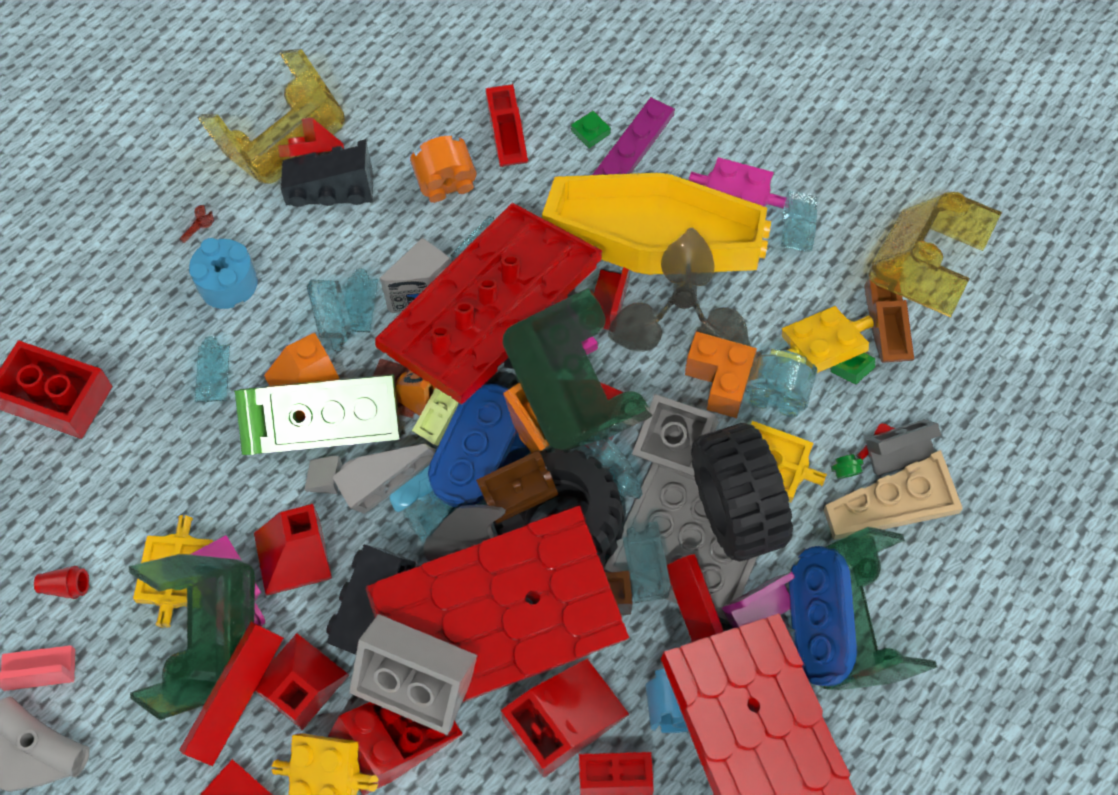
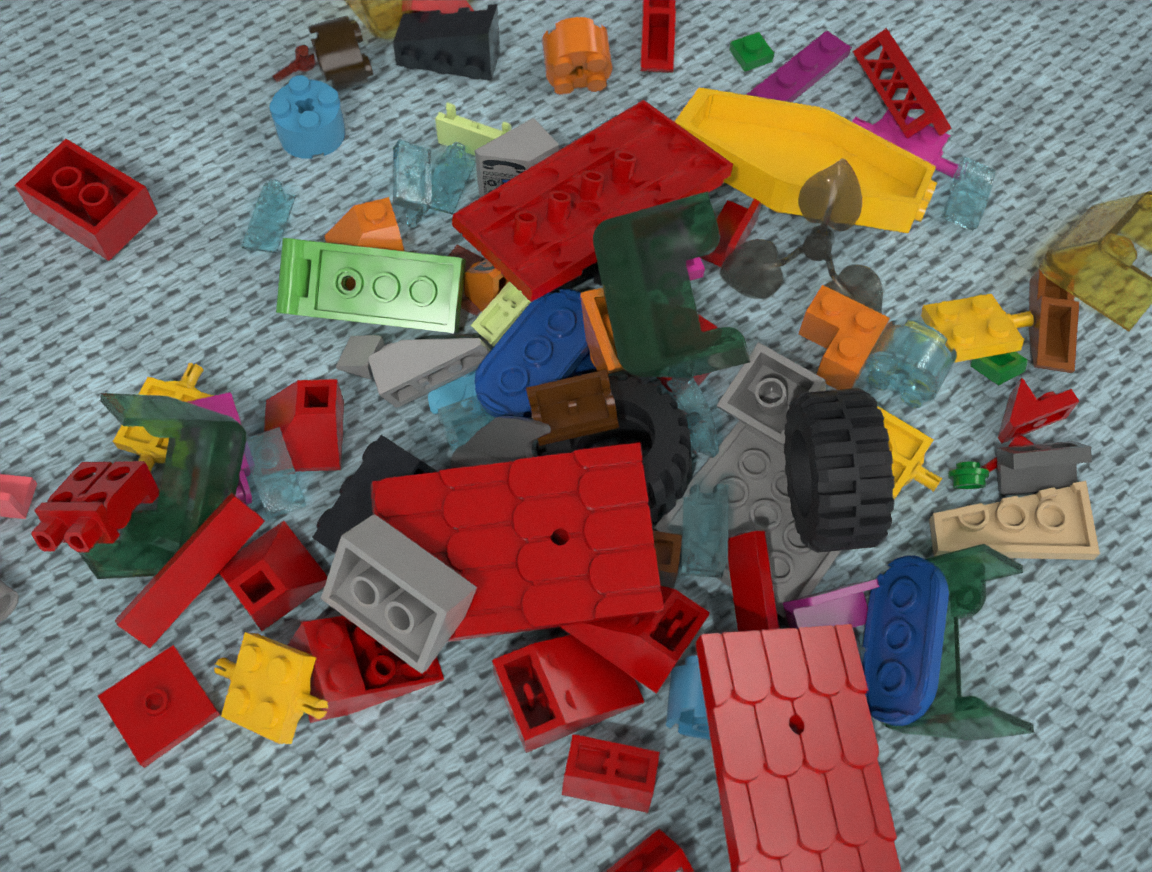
camera: 10 degrees right, 0 degrees up
red cone [34,566,89,599] -> none
none -> red hips [31,461,161,552]
none -> clear light blue slope [240,427,306,520]
none -> dark brown brick [308,15,374,91]
none -> yellowish green hinge [435,102,512,156]
none -> red slope [560,586,710,694]
none -> red fence [852,28,952,139]
none -> red slope [998,378,1080,444]

